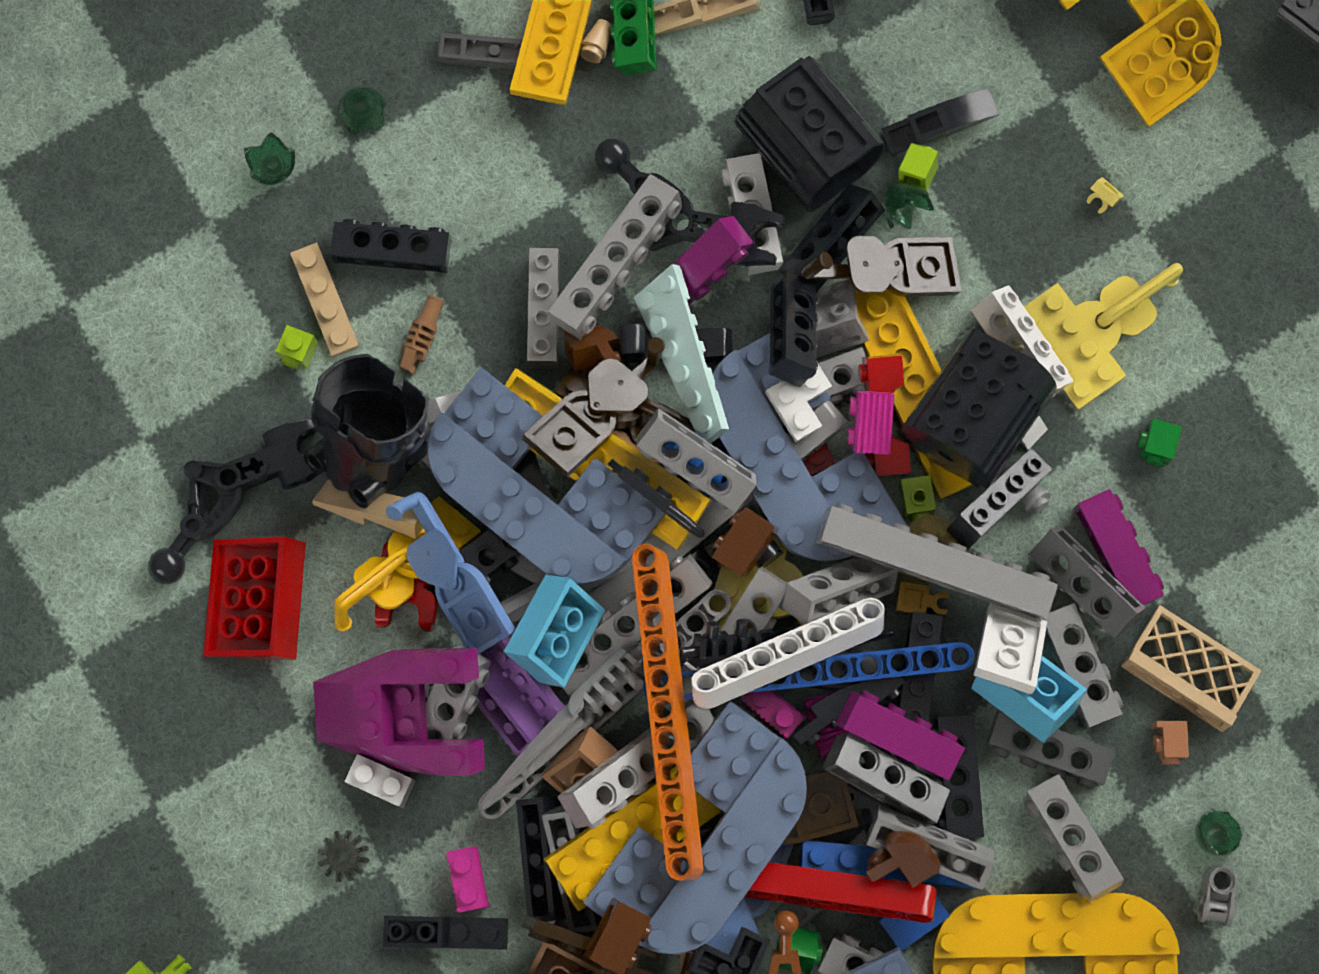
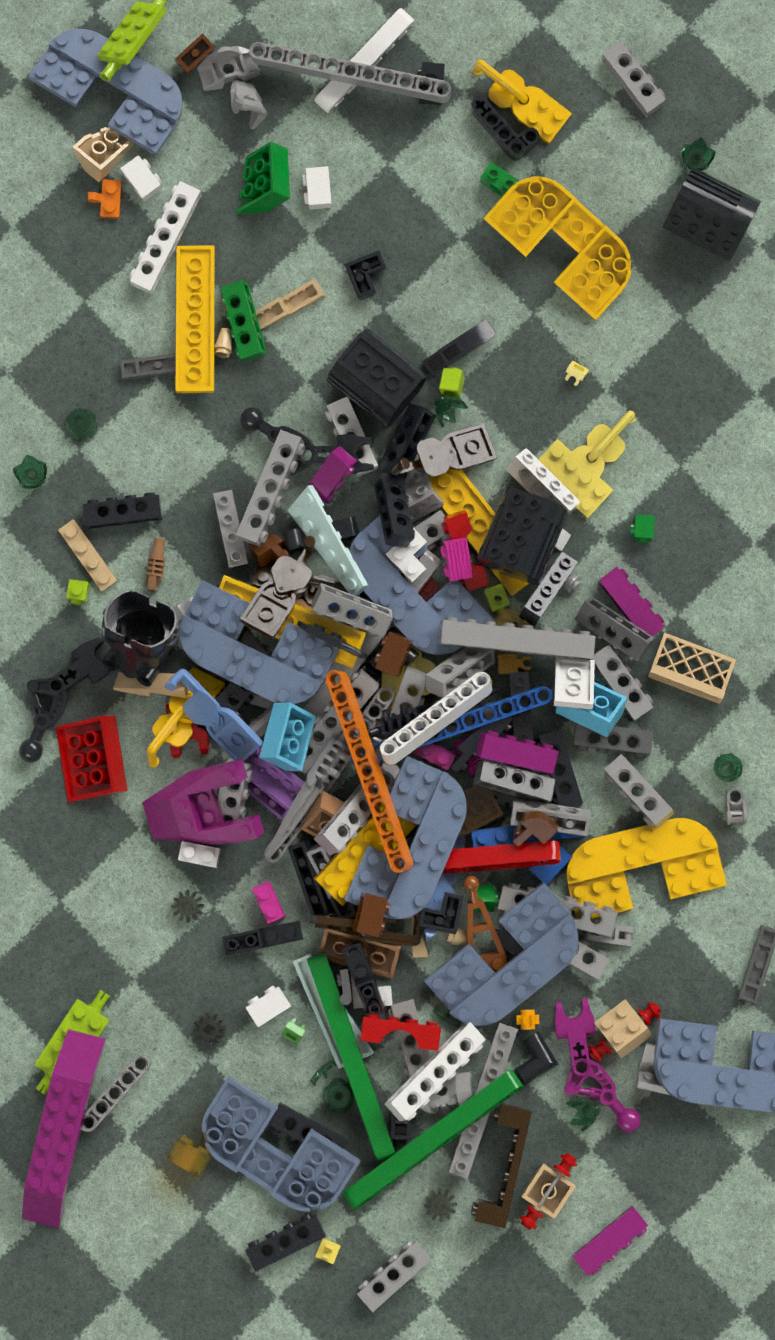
camera: 10 degrees left, 5 degrees up
nougat brick [1151,721,1189,765] -> none

